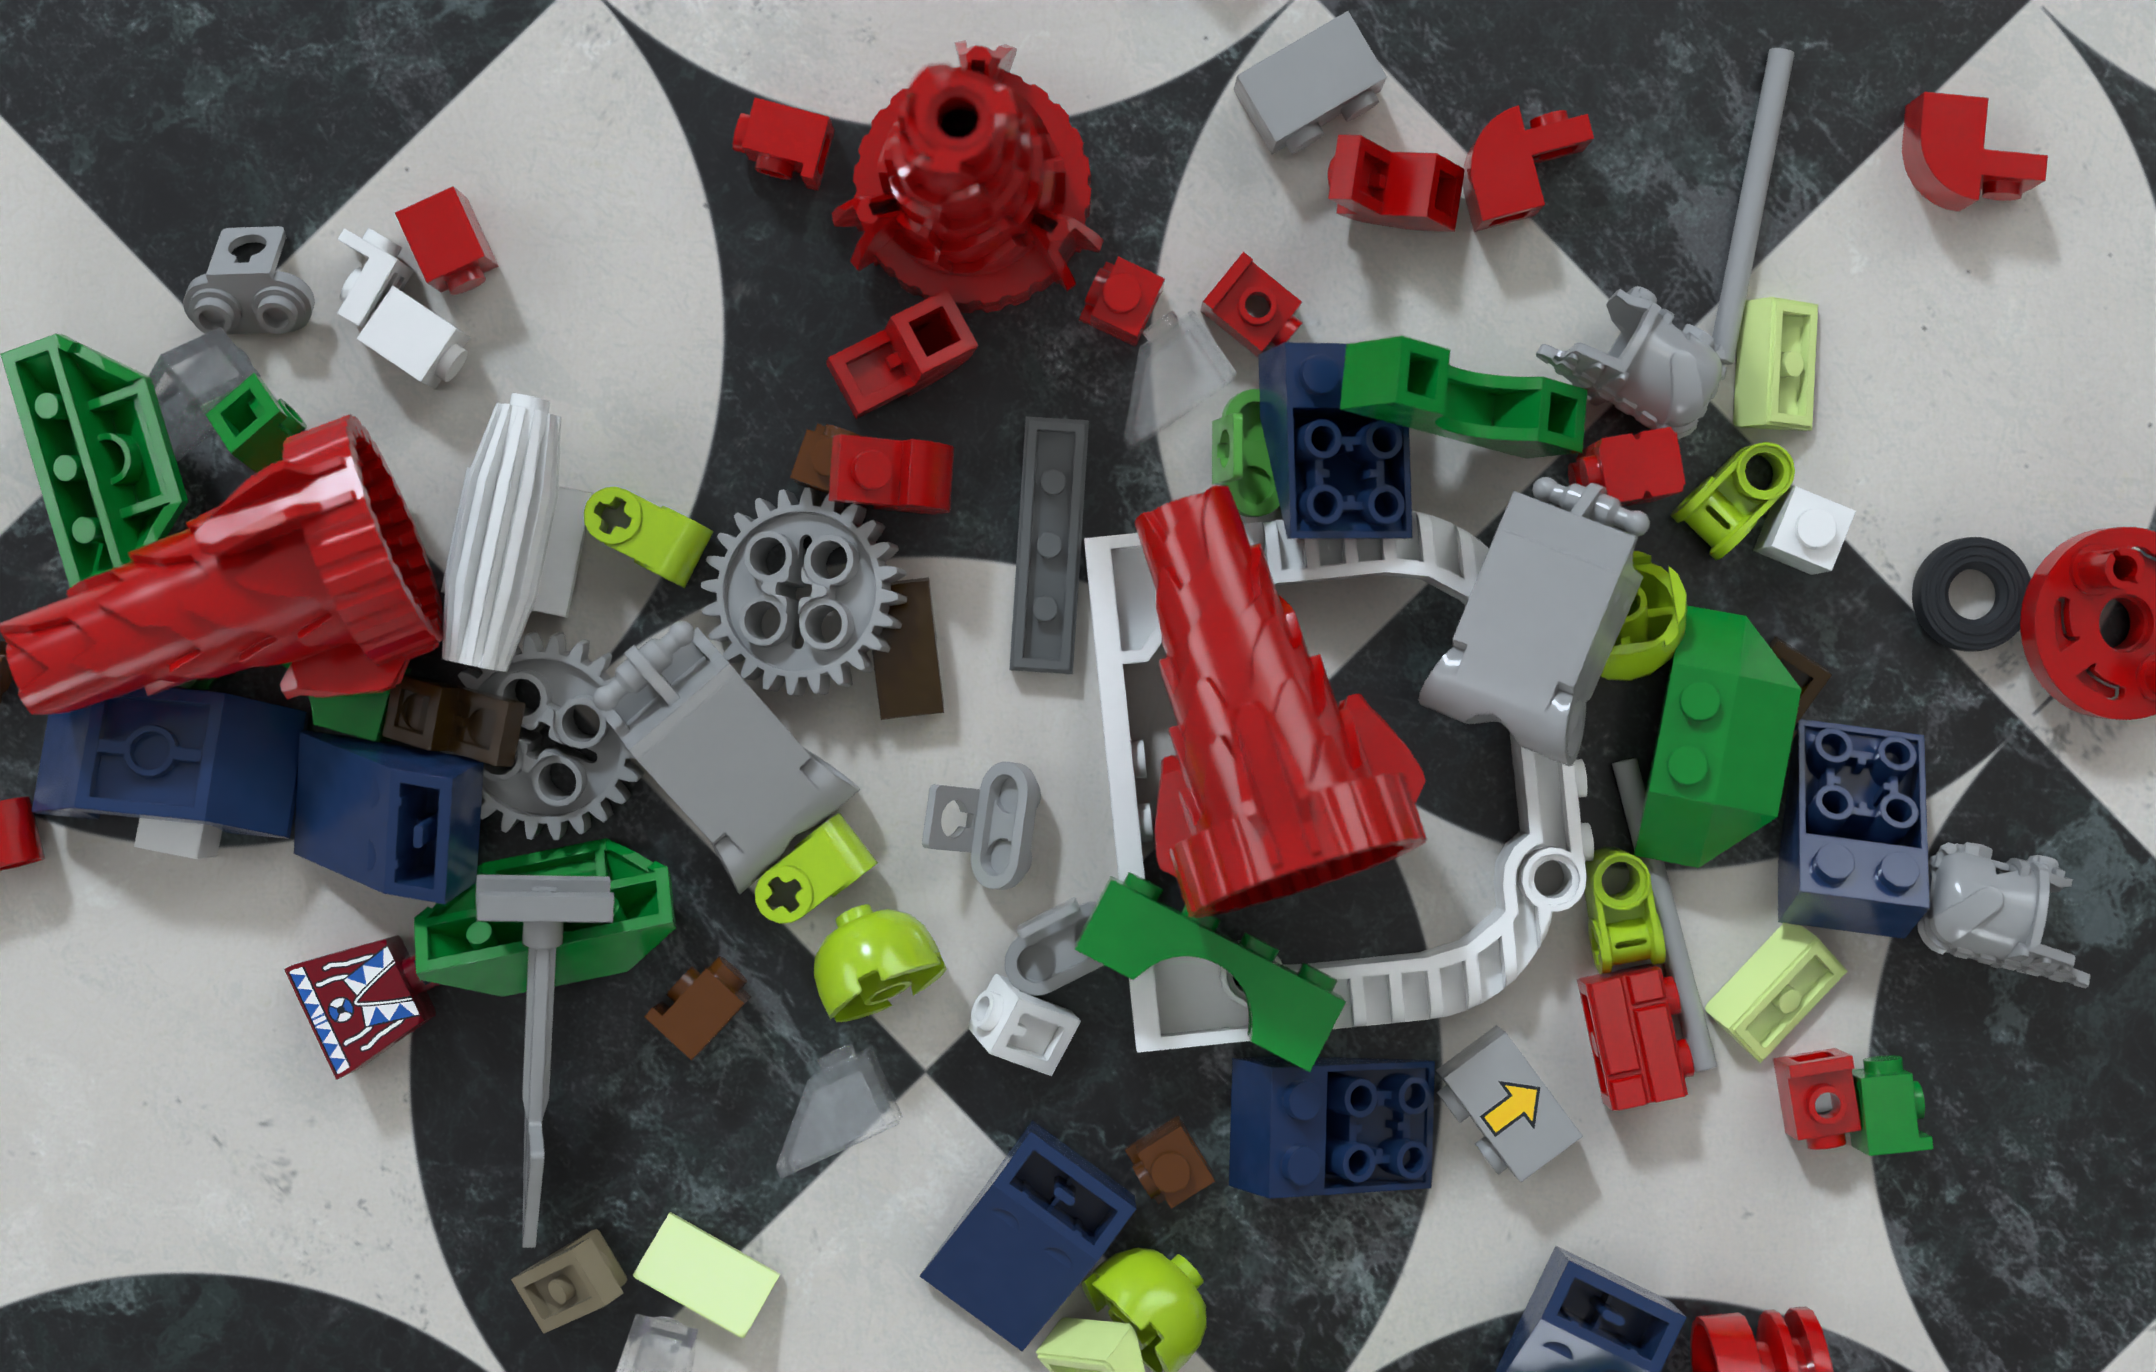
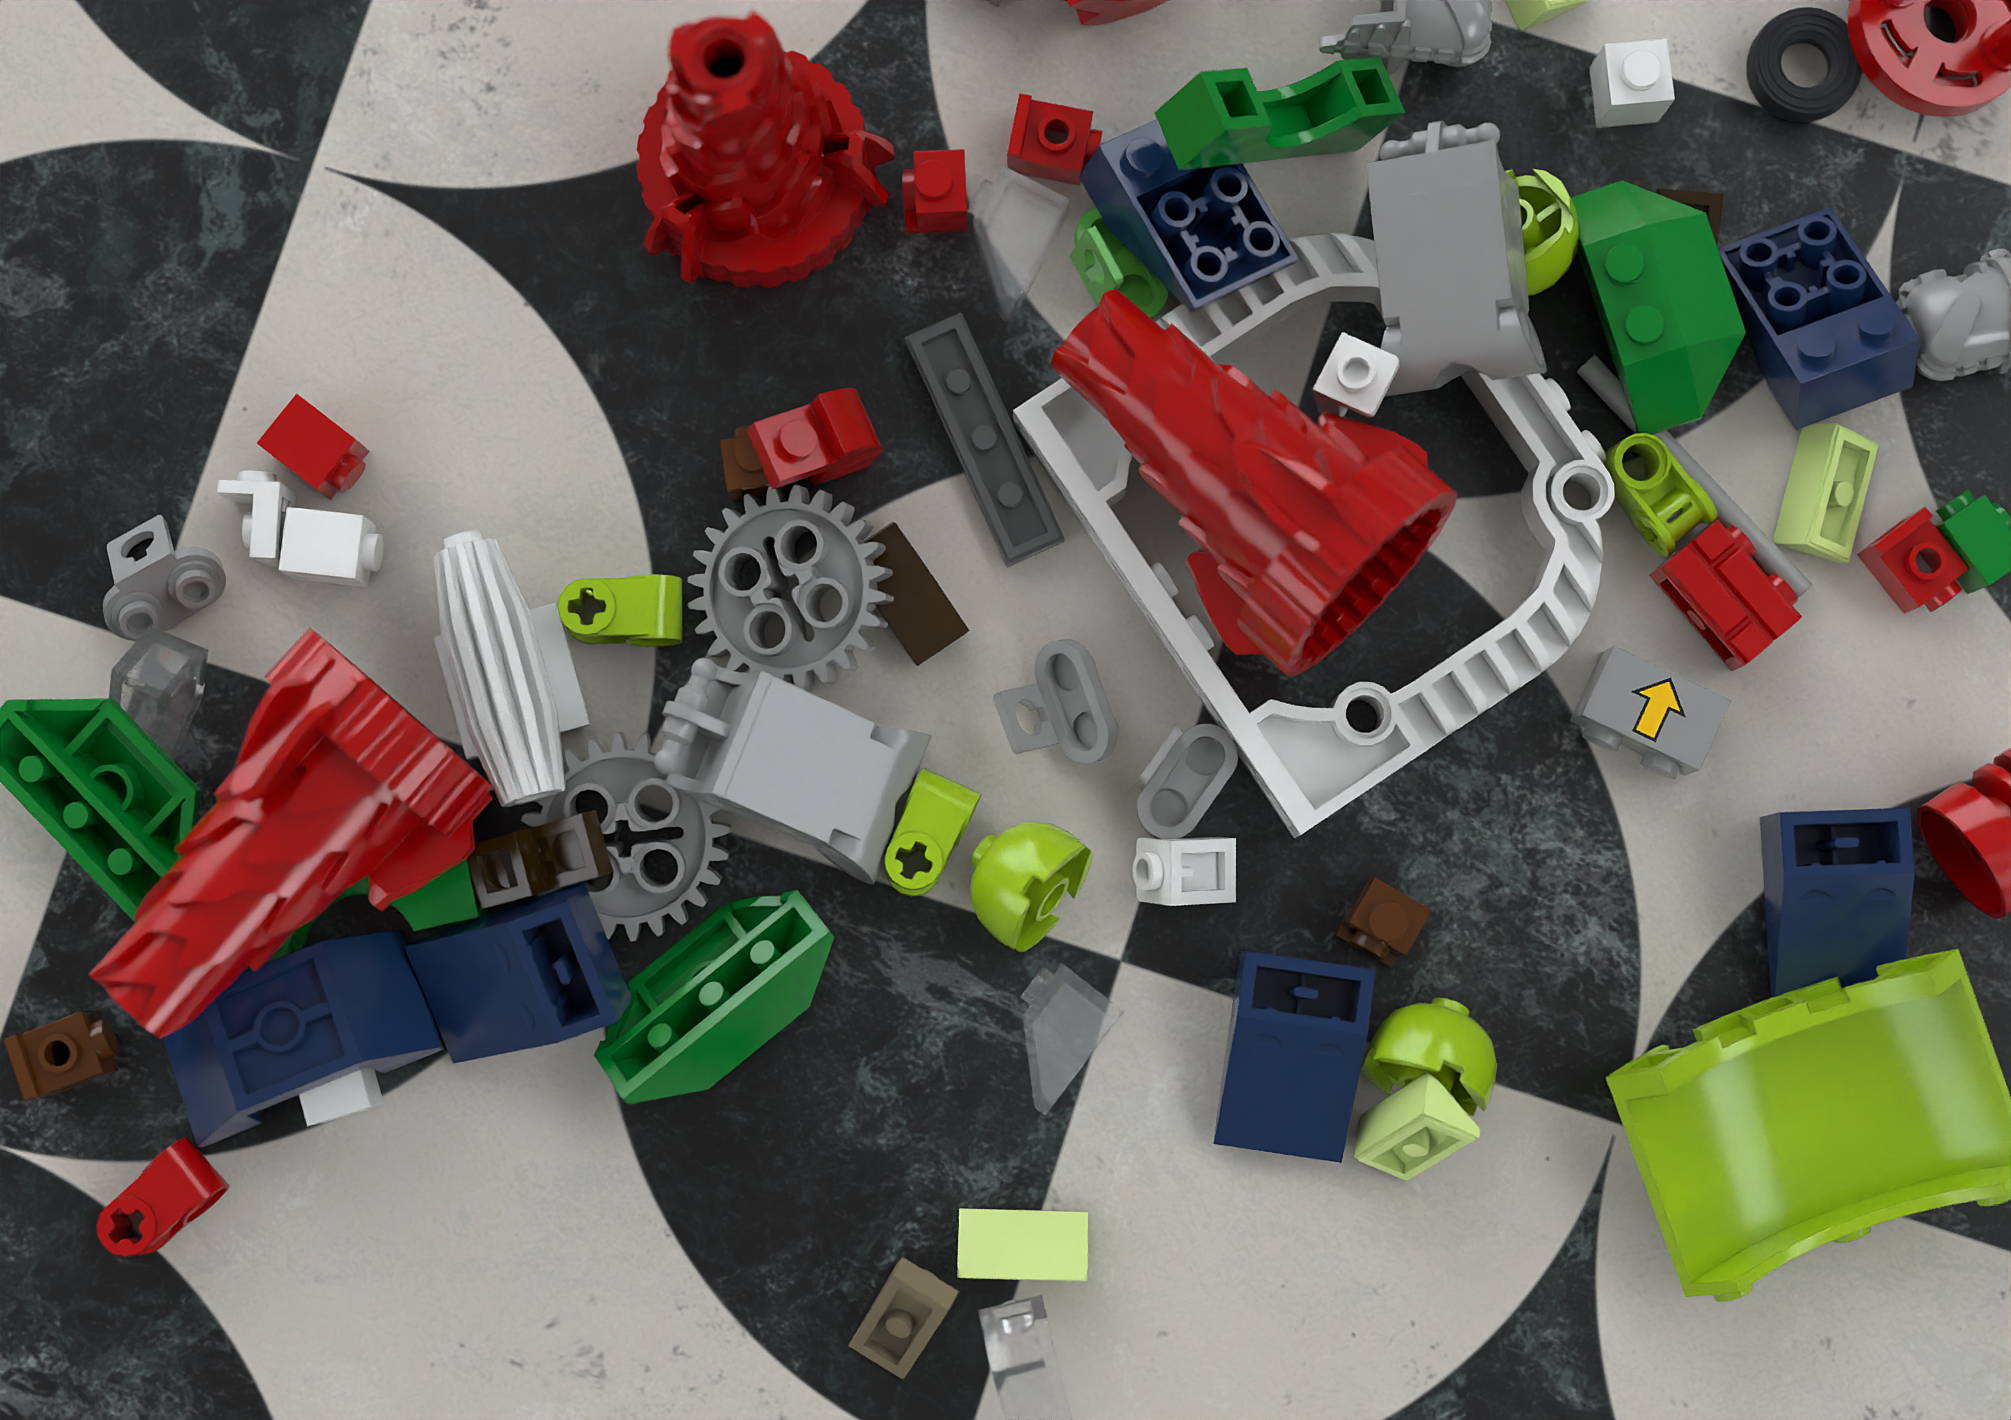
camera: 30 degrees left, 5 degrees down
green brick [205,373,307,473] -> none
torso [284,935,441,1080] -> none
light grey piece [476,875,614,1248] -> none
reddish brown brick [644,956,751,1060] -> none
red brick [732,97,835,191] -> none
red brick [826,289,979,419] -> none
green arch [1075,872,1346,1072] -> none
dark blue slope [1229,1056,1435,1199] -> none
red brick [1568,427,1686,506] -> none
lime piece [1671,442,1795,561] -> none
none -> white bracket [1313,332,1400,417]

